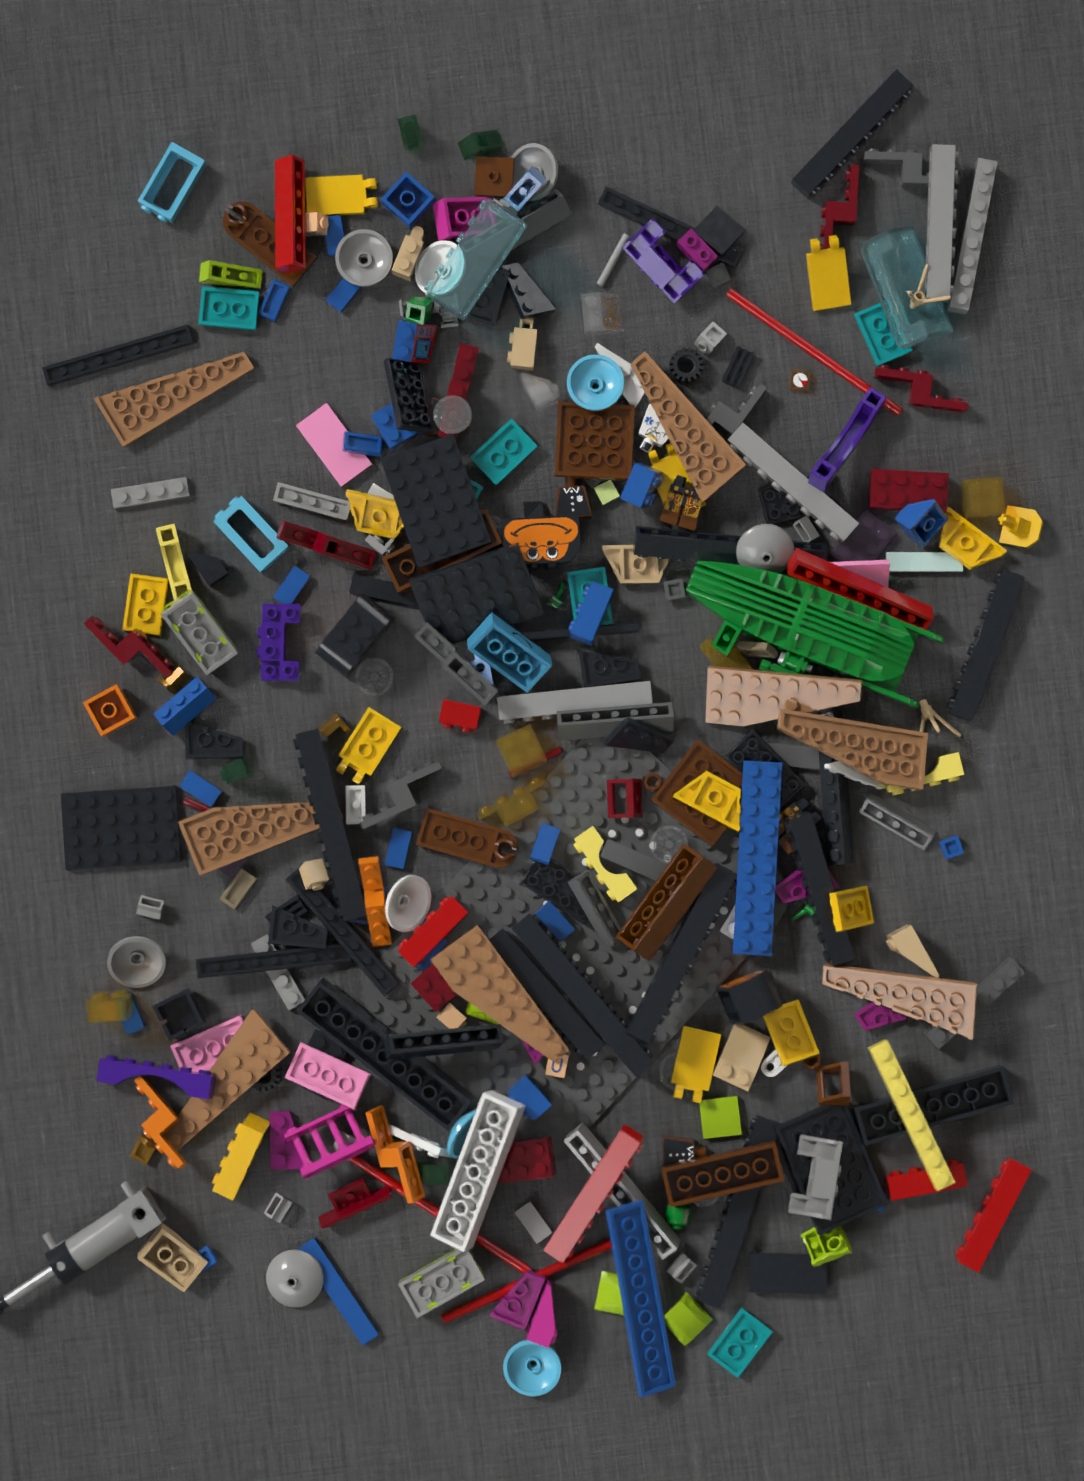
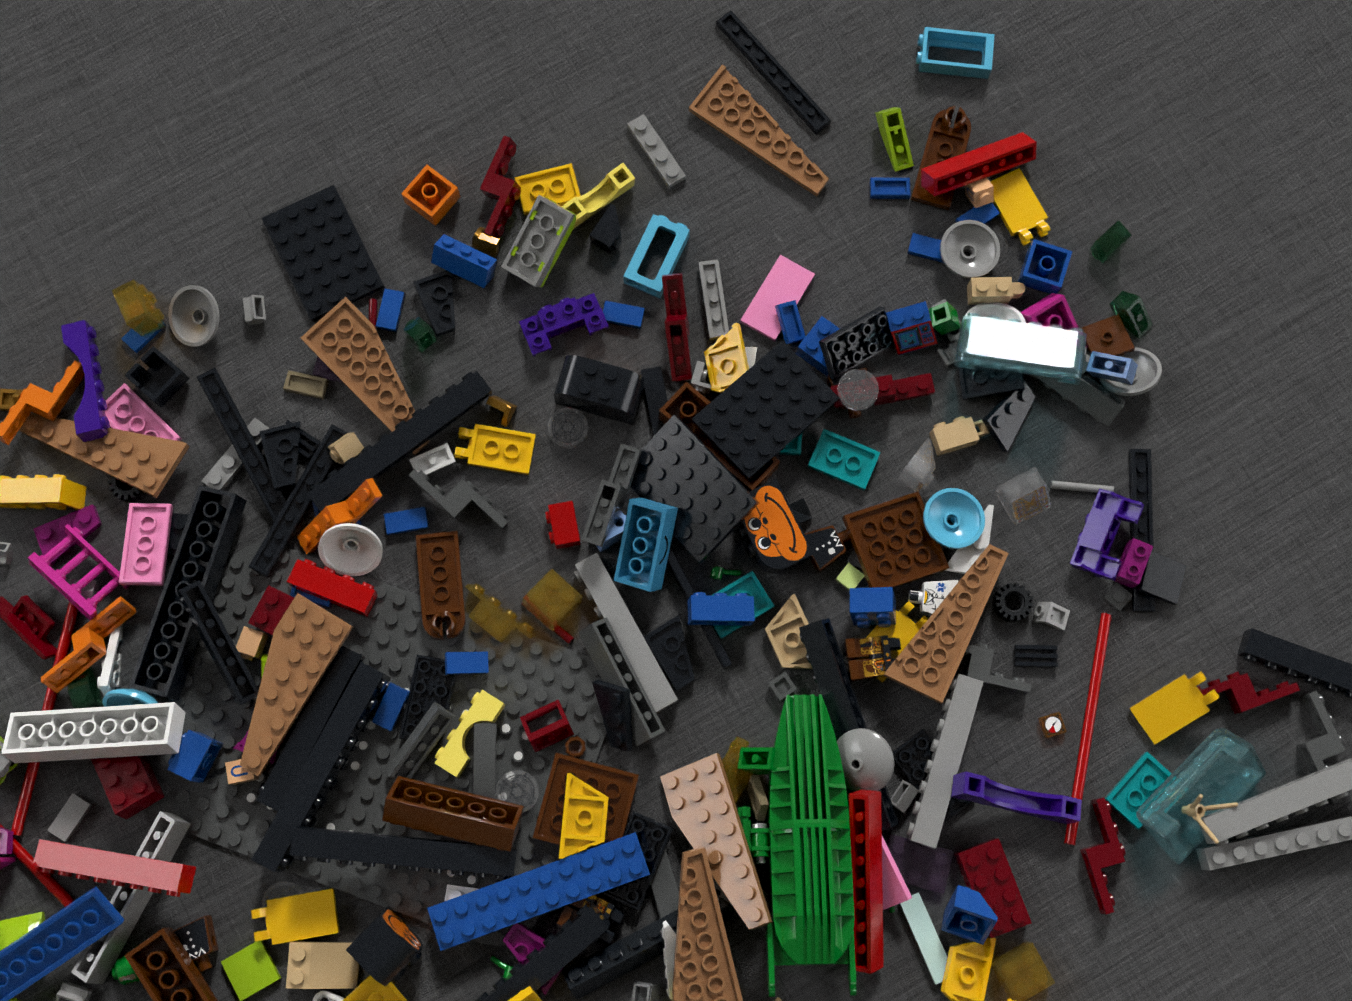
camera: 70 degrees right, 10 degrees down
teal plate [198,286,260,331] -> none

